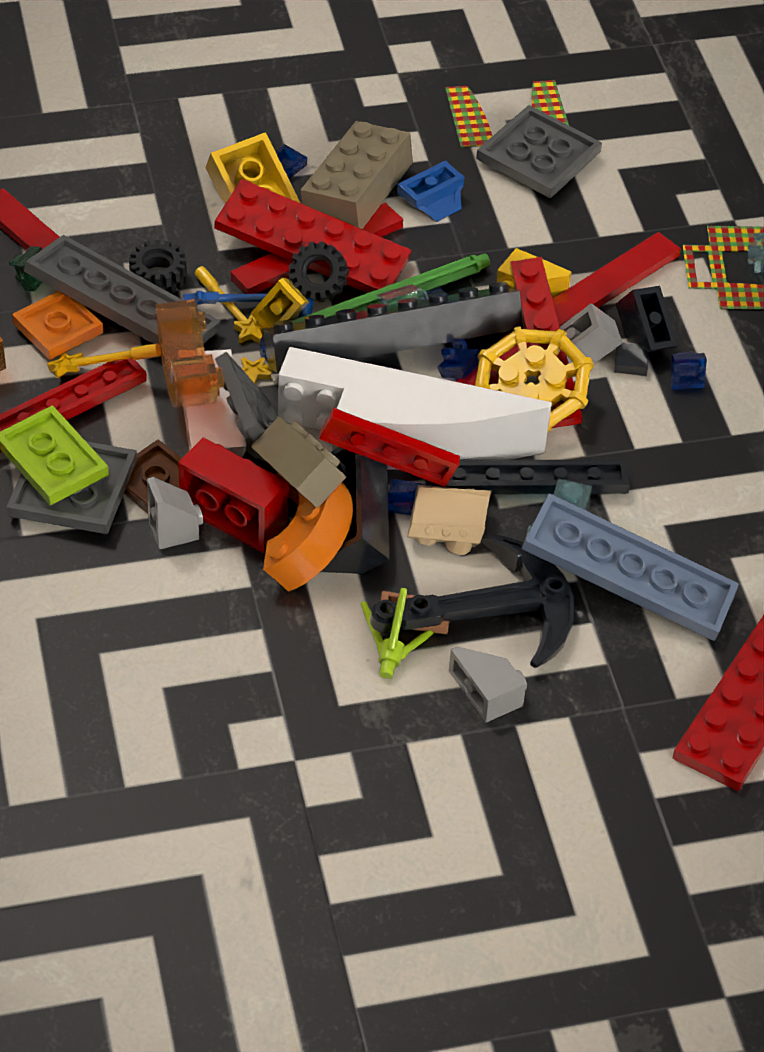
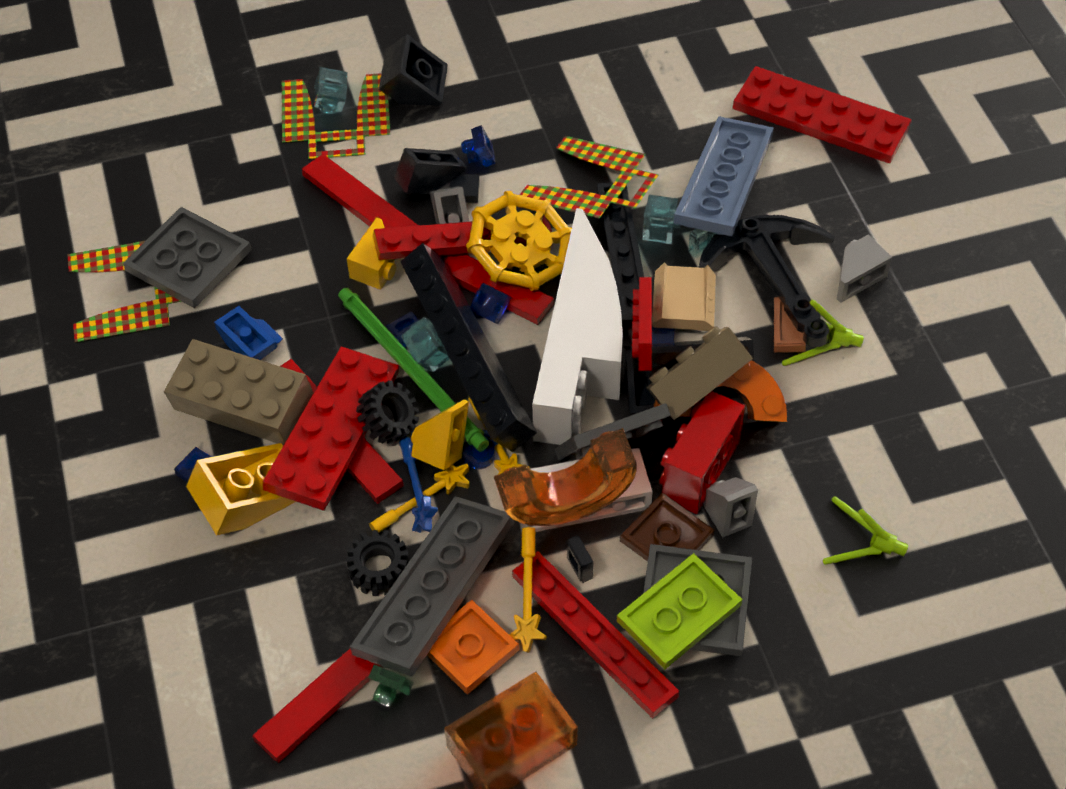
camera: 90 degrees left, 5 degrees up
none -> piece [519,136,659,219]
none -> black tile [567,535,593,583]
none -> lime plant [823,496,908,565]

